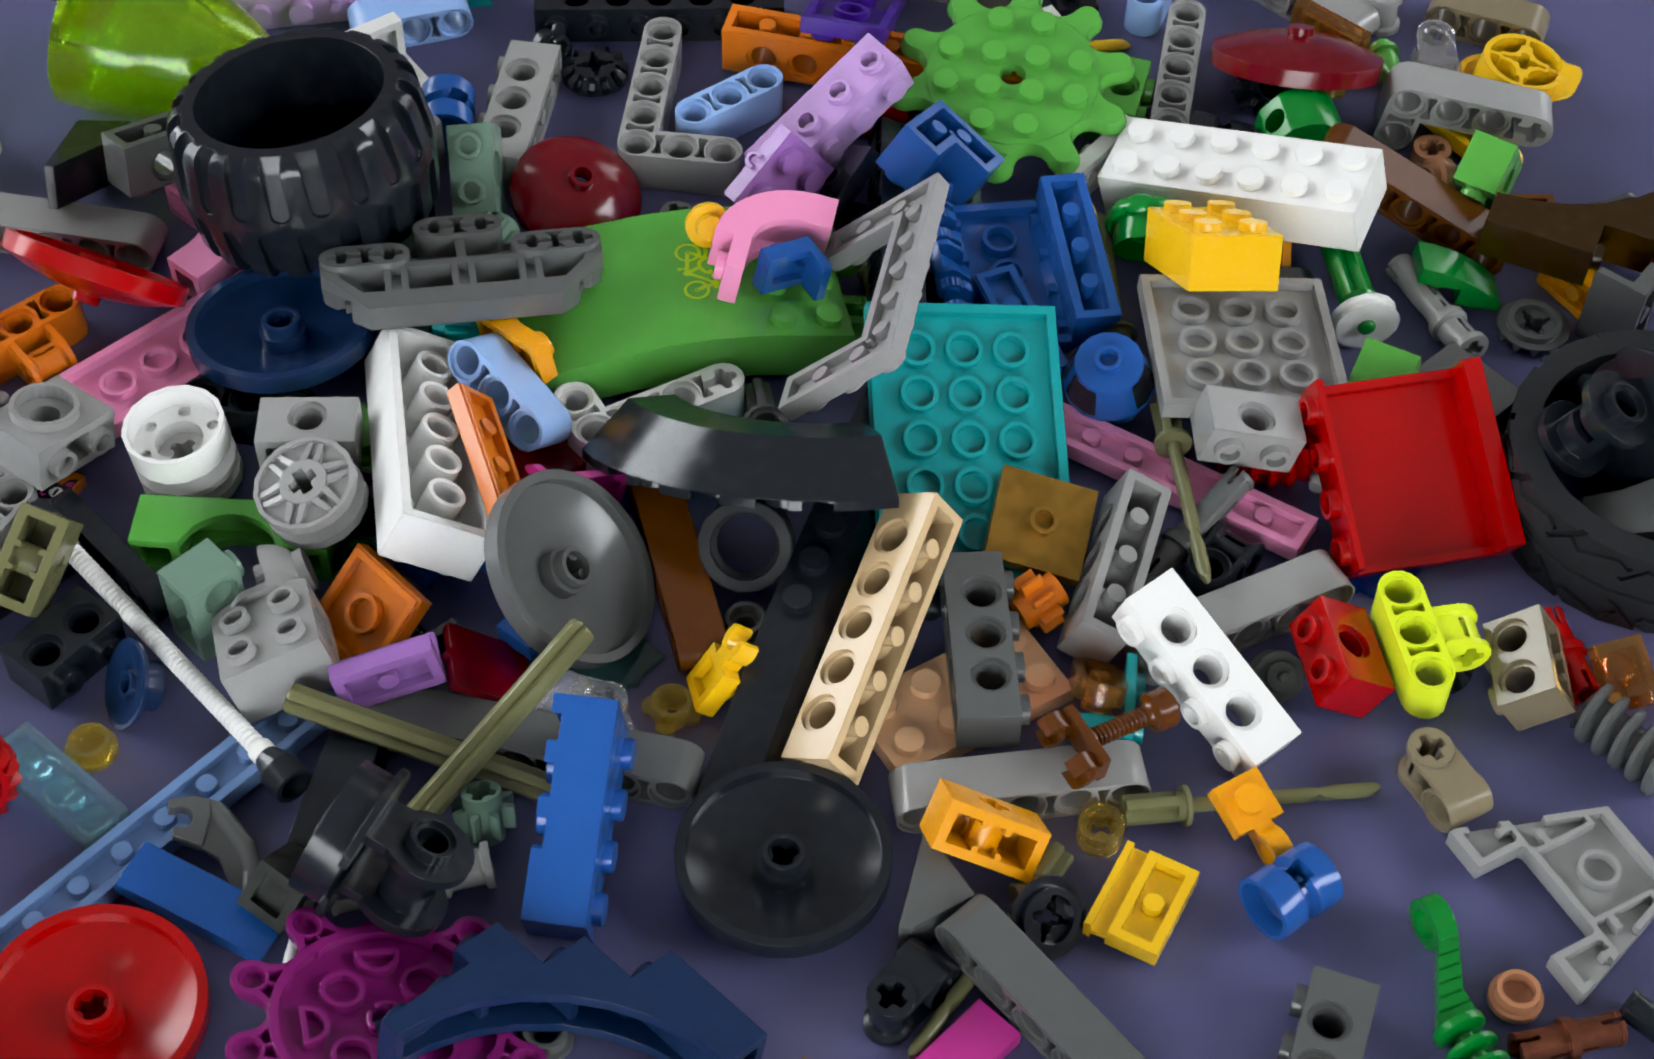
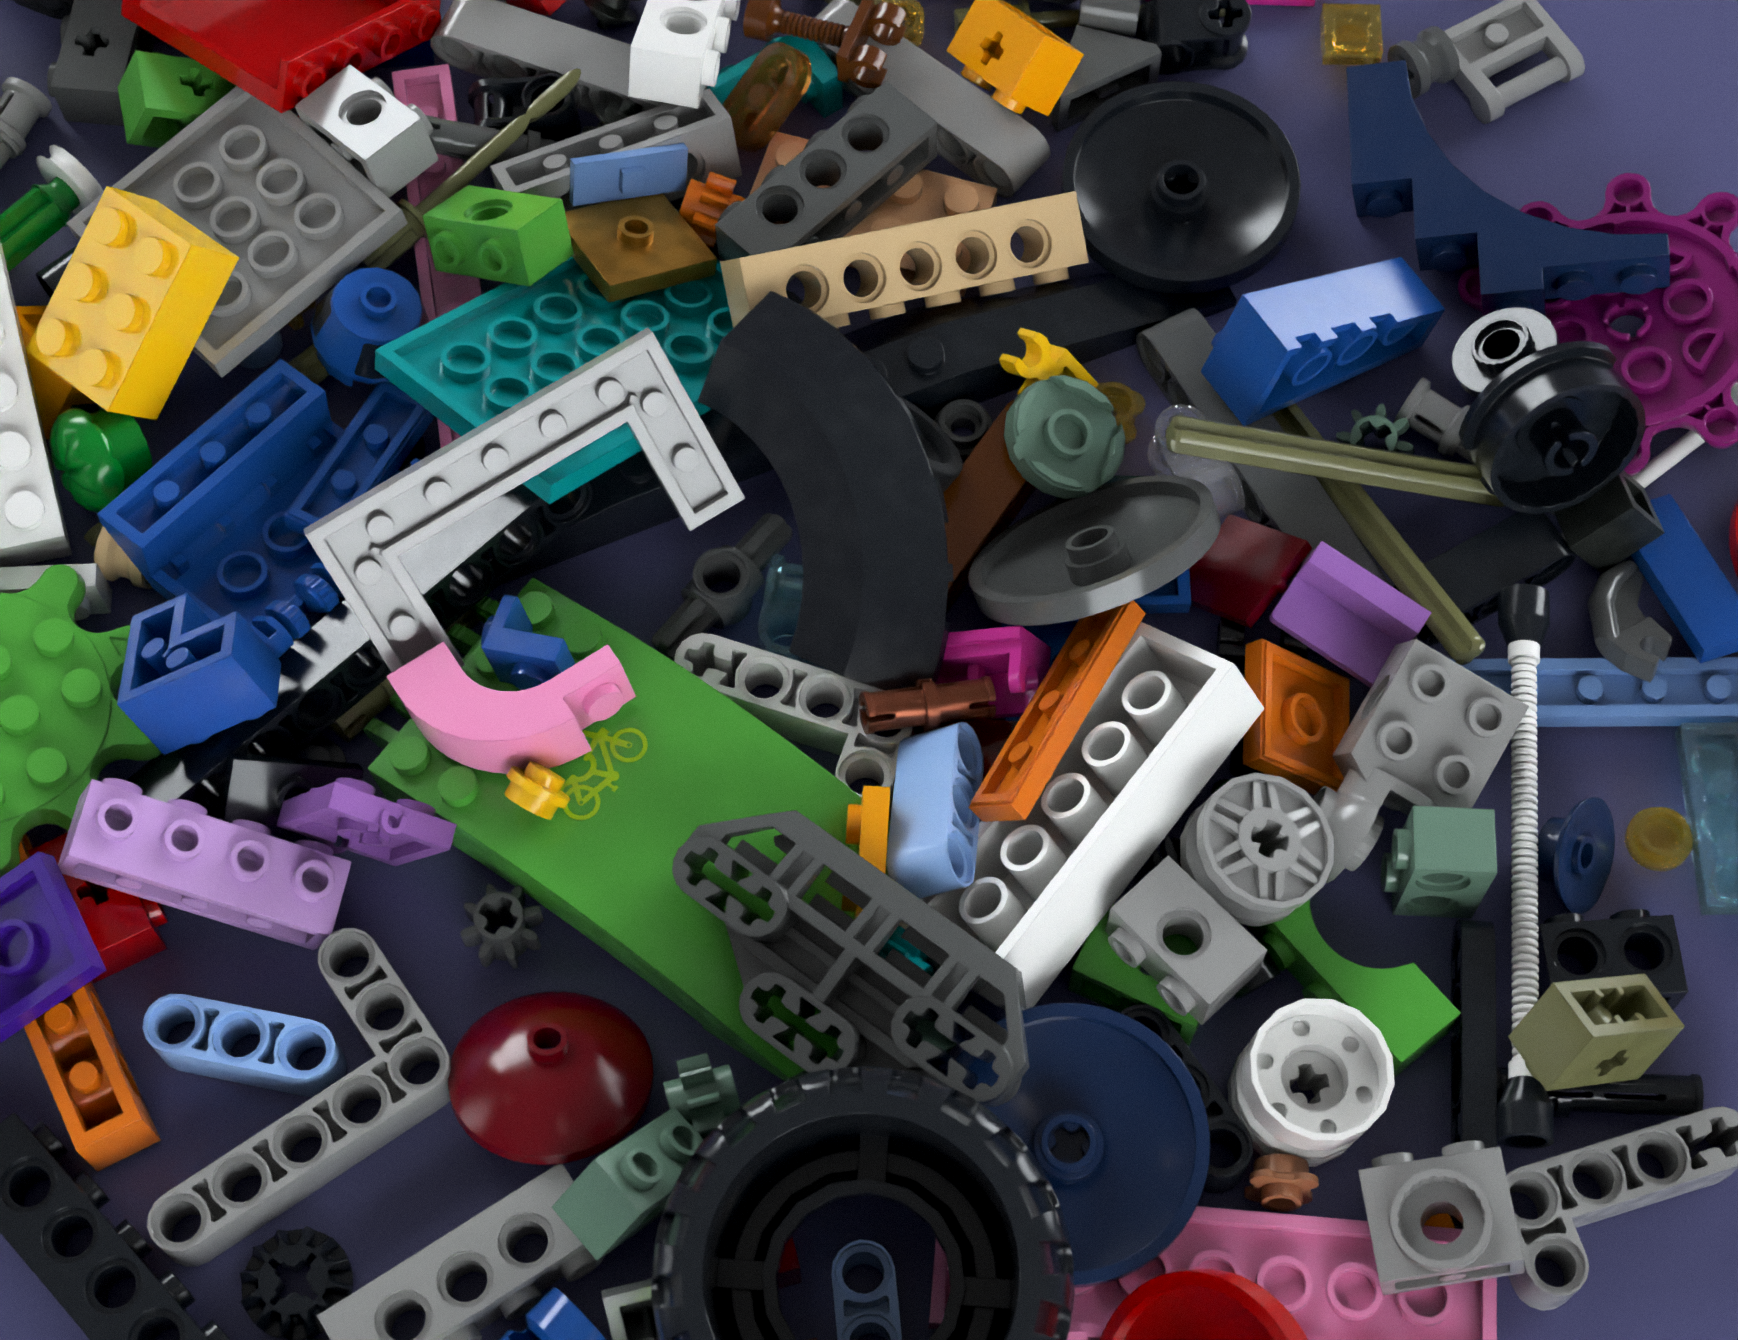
camera: 130 degrees left, 15 degrees up
none -> bright green brick [422,185,574,287]
none -> medium blue piece [569,143,688,206]
none -> copper pin [859,676,996,734]
none -> sand green tile [1004,375,1126,499]

